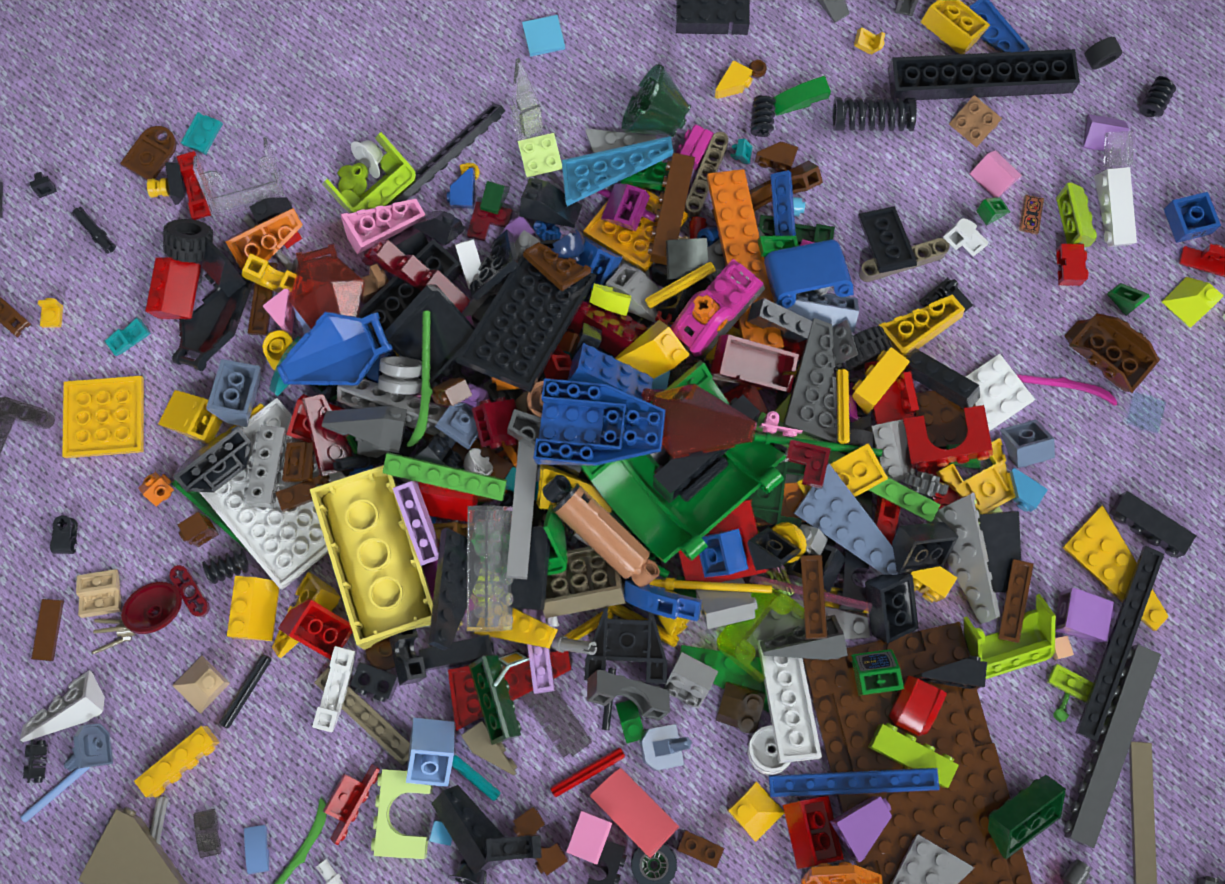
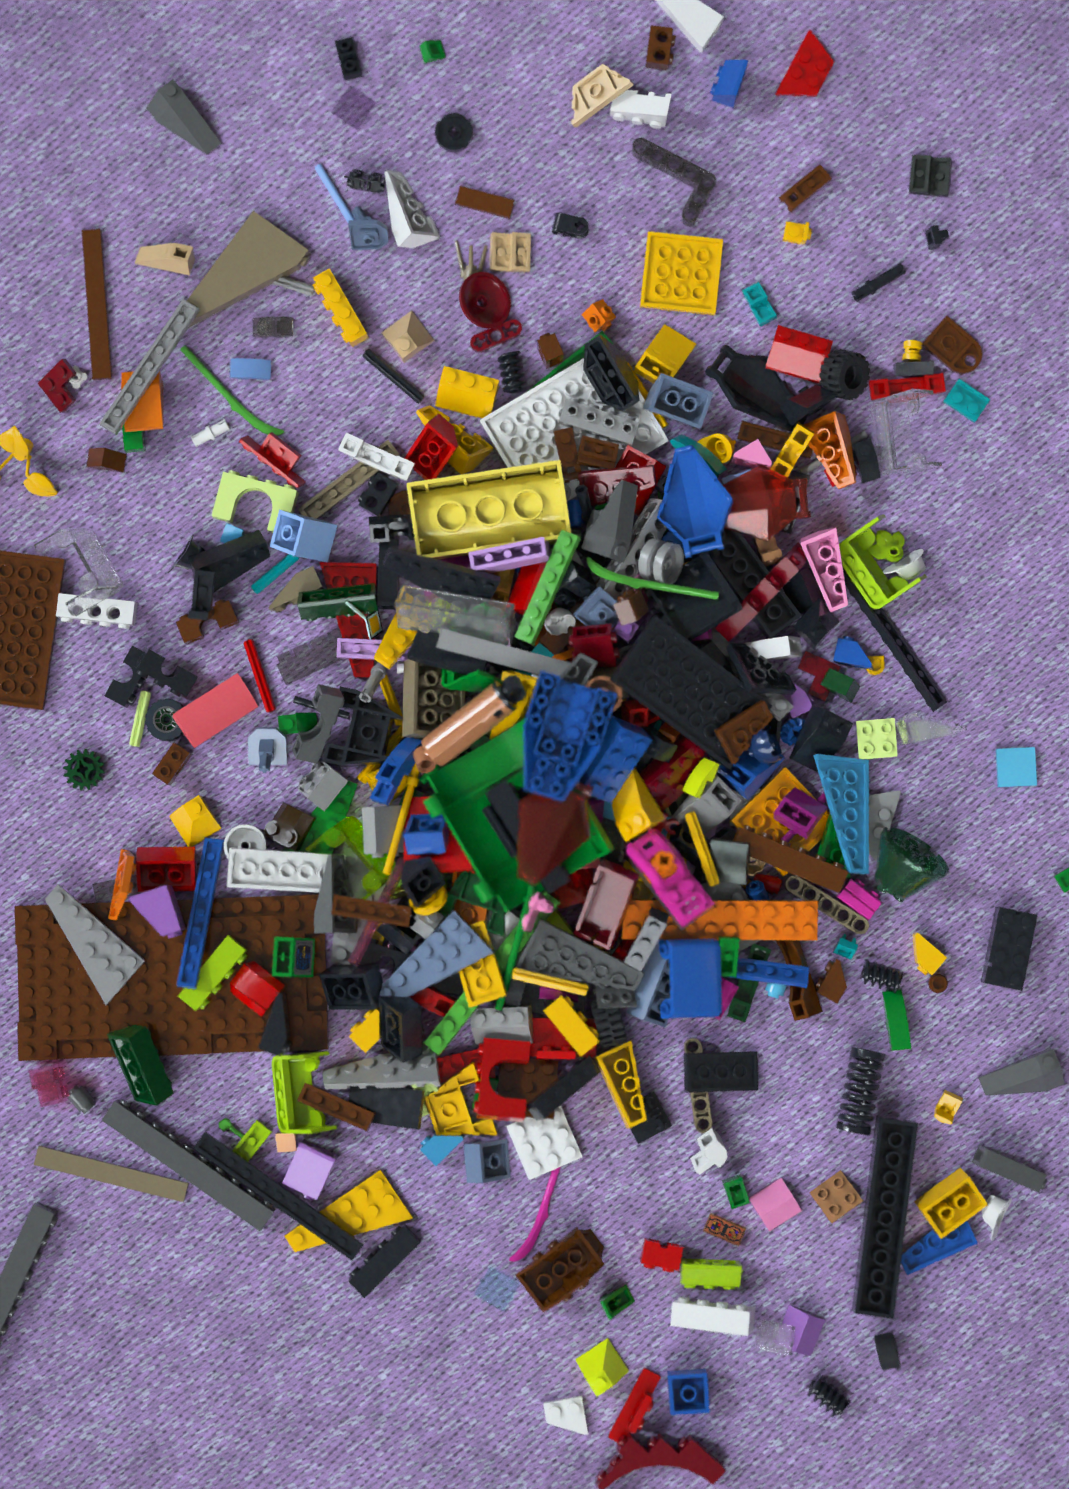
camera: 105 degrees right, 10 degrees up
bright pink slope [567,811,612,864] -> none
dark red plate [786,440,831,489] -> none
dark grey gear [904,471,949,496] -> none

